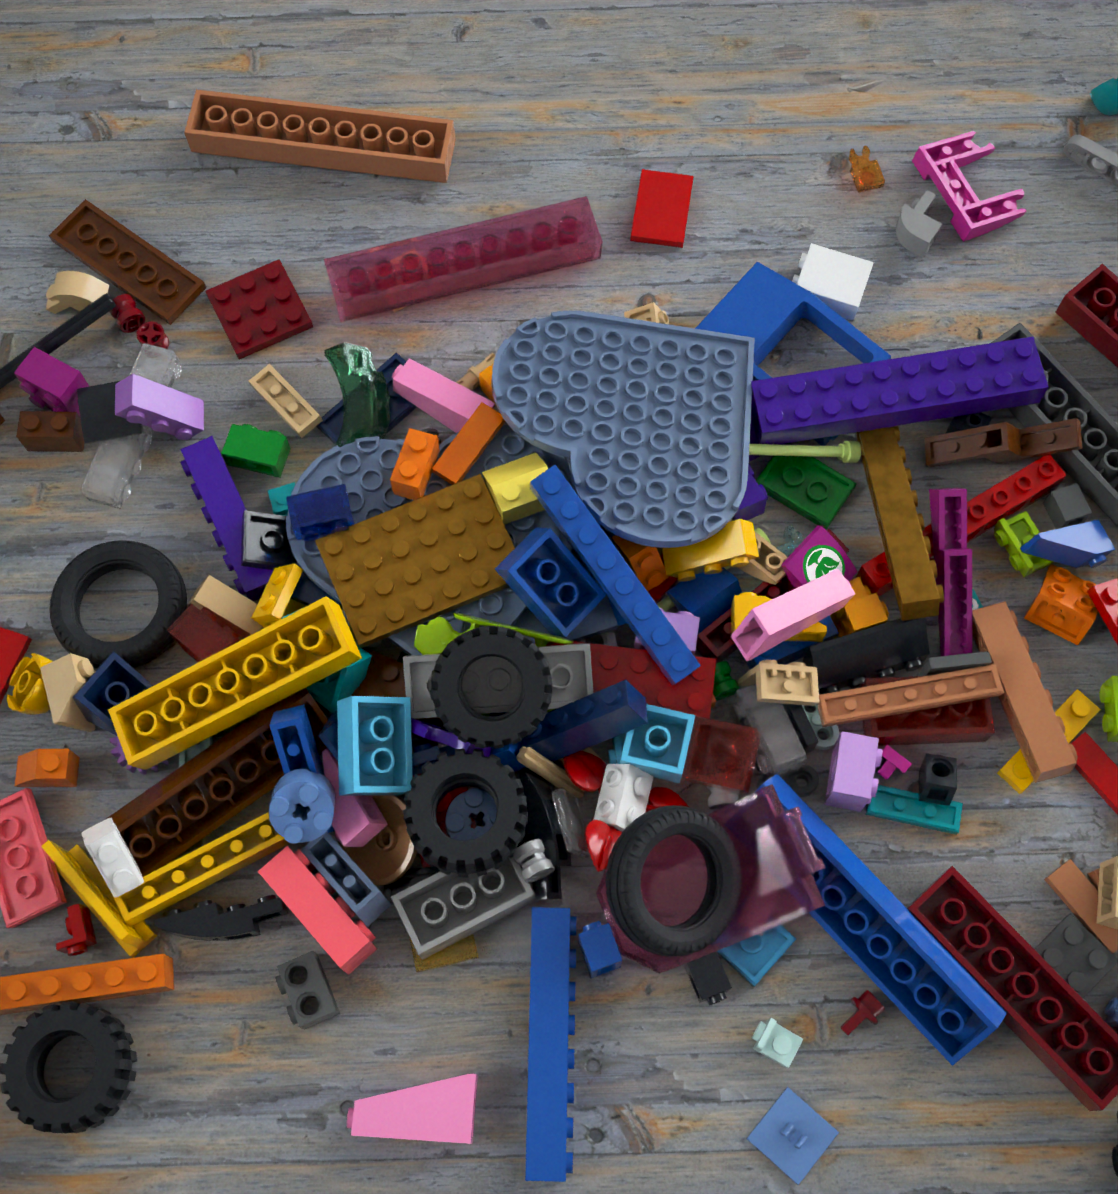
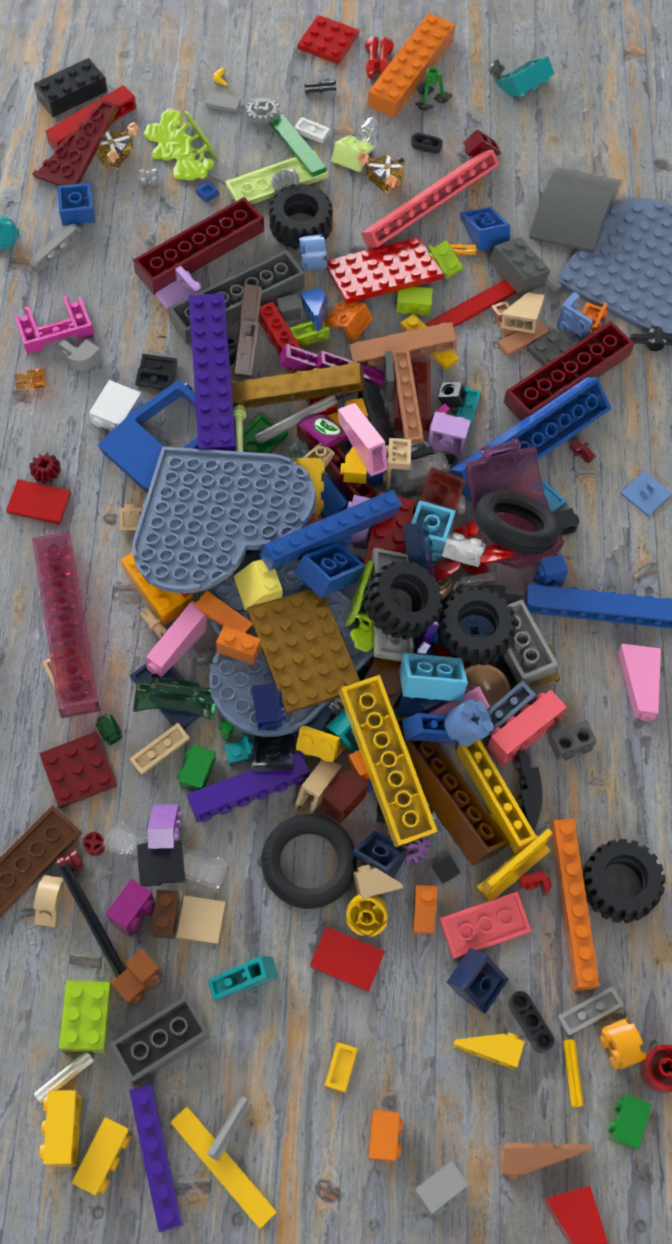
camera: 90 degrees left, 5 degrees down
white brick [81,817,144,898] -> none
light grey wheel [513,839,554,883] -> none
light aqua bracket [752,1018,803,1069] -> none
none -> dark red gear [29,452,61,484]
none -> dark green brick [95,714,123,745]
none -> black slope [135,353,178,390]
none -> lavender bracket [156,266,202,310]
none -> tan tile [176,895,226,945]
none -> light grey axle [255,394,337,444]
none -> black tile [432,855,460,885]

